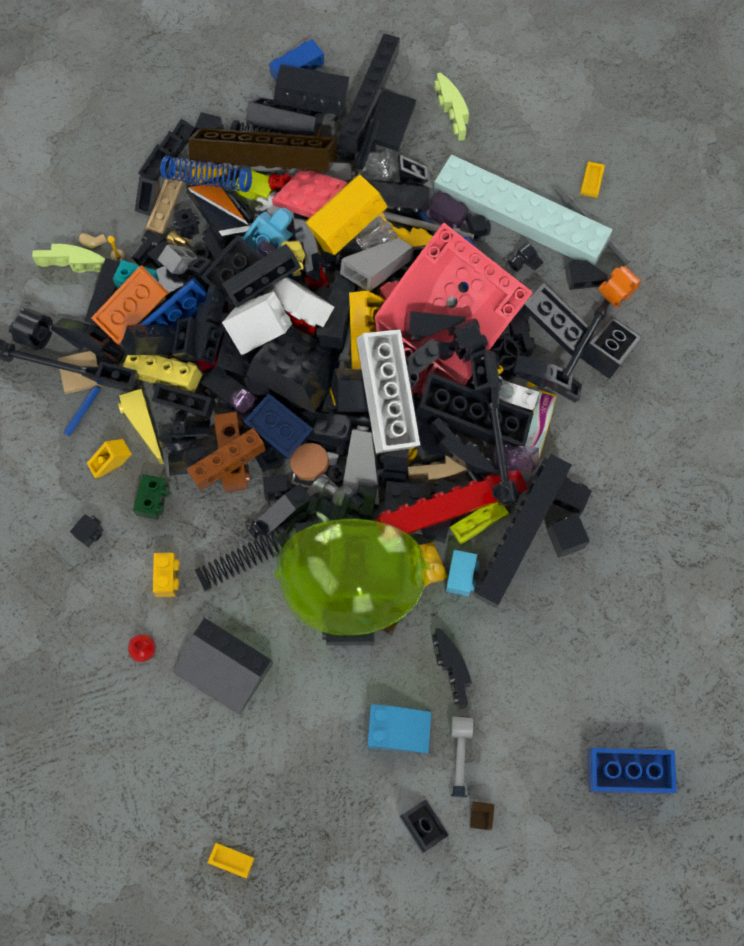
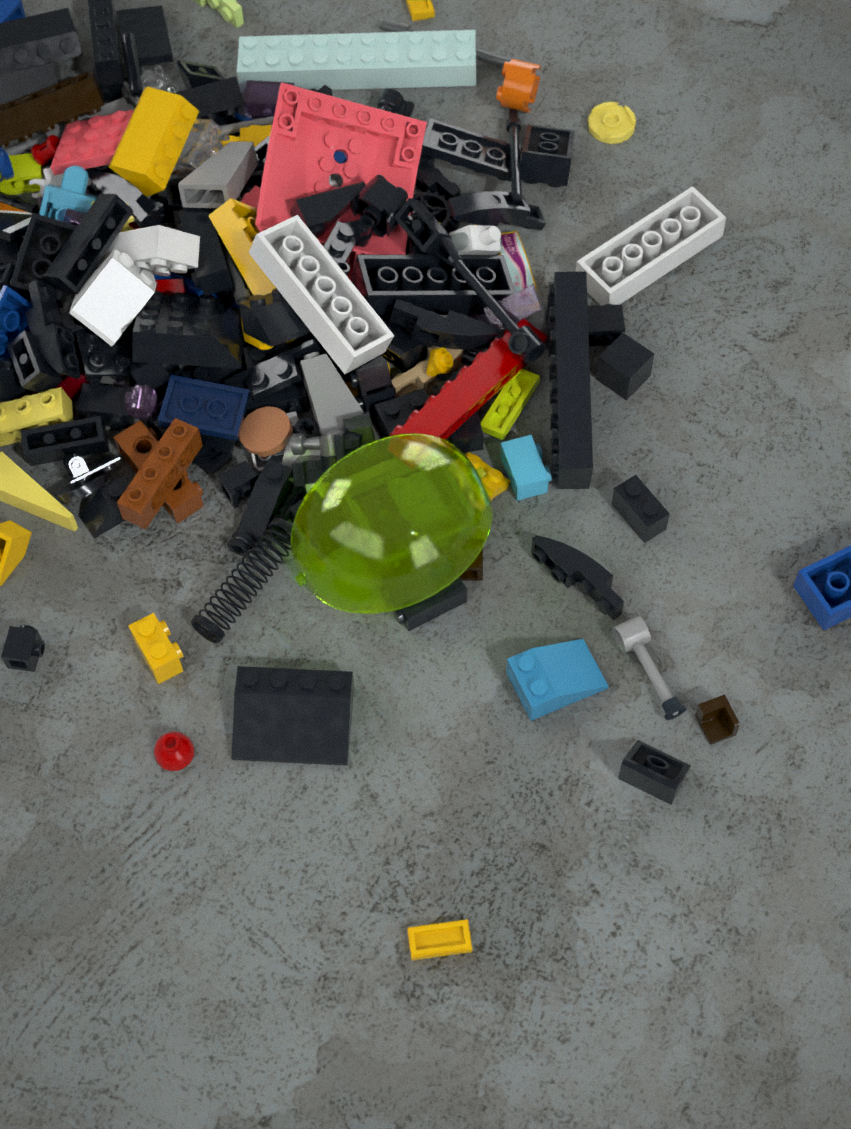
camera: 25 degrees left, 10 degrees down
dark green brick [133,474,170,520] -> none
black slope [566,260,608,290] -> none
none -> yellow plate [426,347,453,377]
none -> white brick [576,186,726,306]
none -> light yellow tile [587,102,636,144]
none -> black brick [612,475,670,543]

